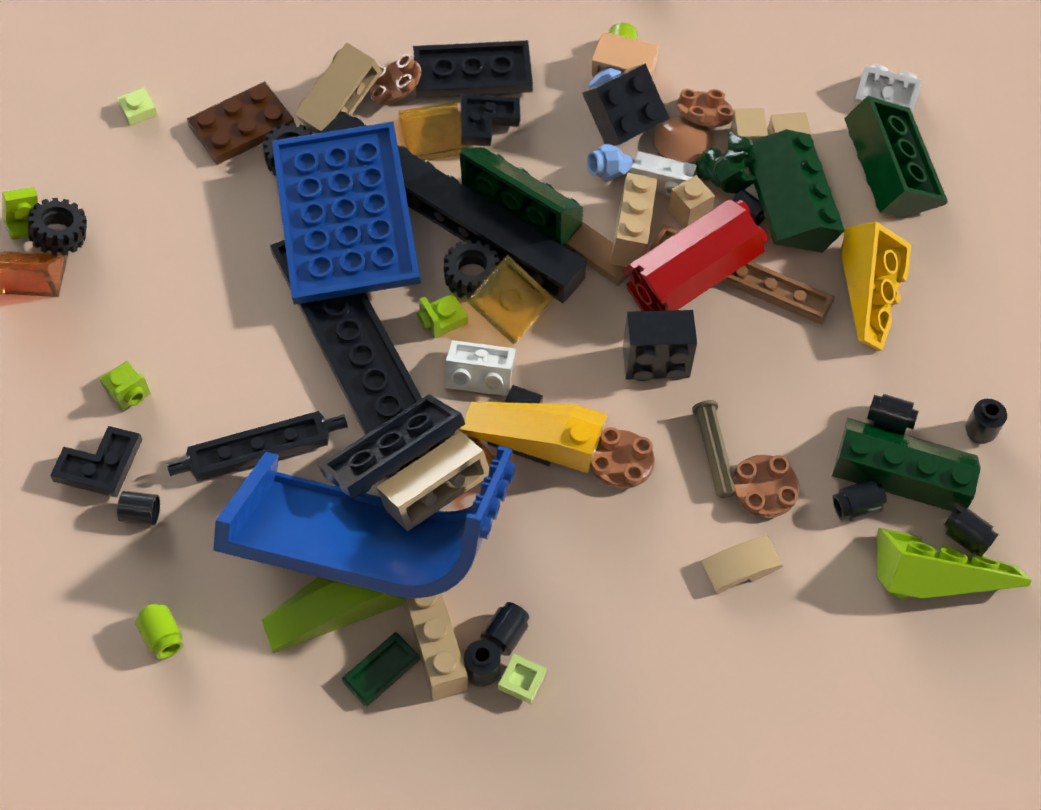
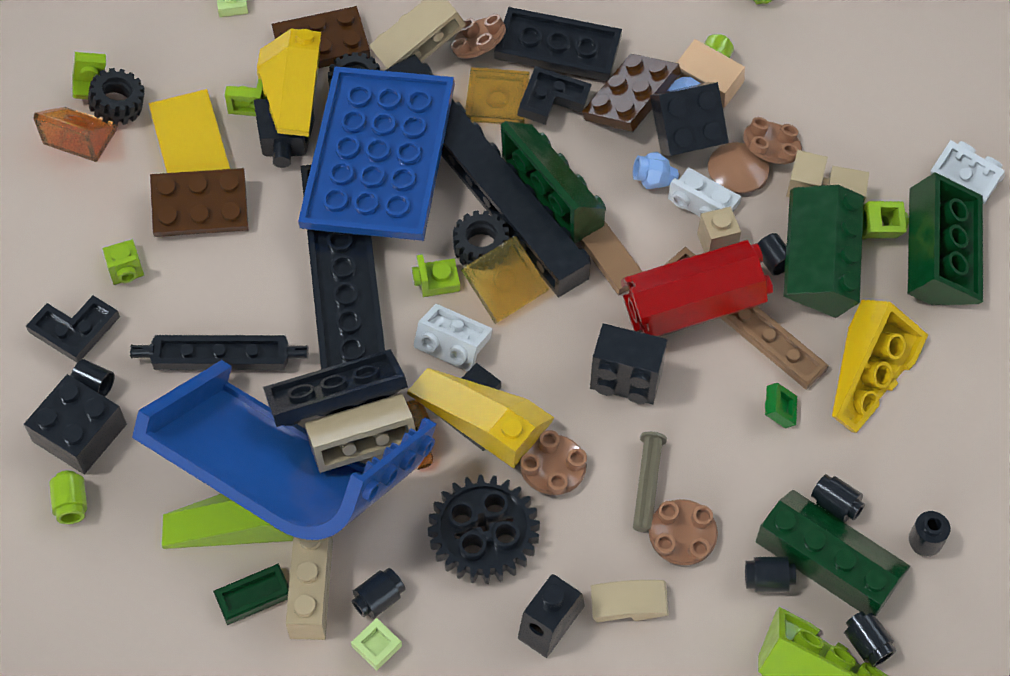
camera: 20 degrees right, 0 degrees up
black brick [464,640,501,686] -> none
tan brick [610,173,657,267] -> none
dark green animal [695,132,756,194] -> none
none -> black brick [24,374,127,475]
none -> yellow tile [148,89,230,173]
none -> reddish brown plate [150,168,249,237]
none -> lime bracket [225,78,267,116]
none -> black torso [254,99,315,168]
none -> yellow wedge [257,29,321,137]
none -> black gear [428,474,540,584]
none -> black torso [518,574,585,658]
none -> plate [582,54,682,132]
none -> green plate [765,383,798,428]
none -> lime brick [862,201,909,240]

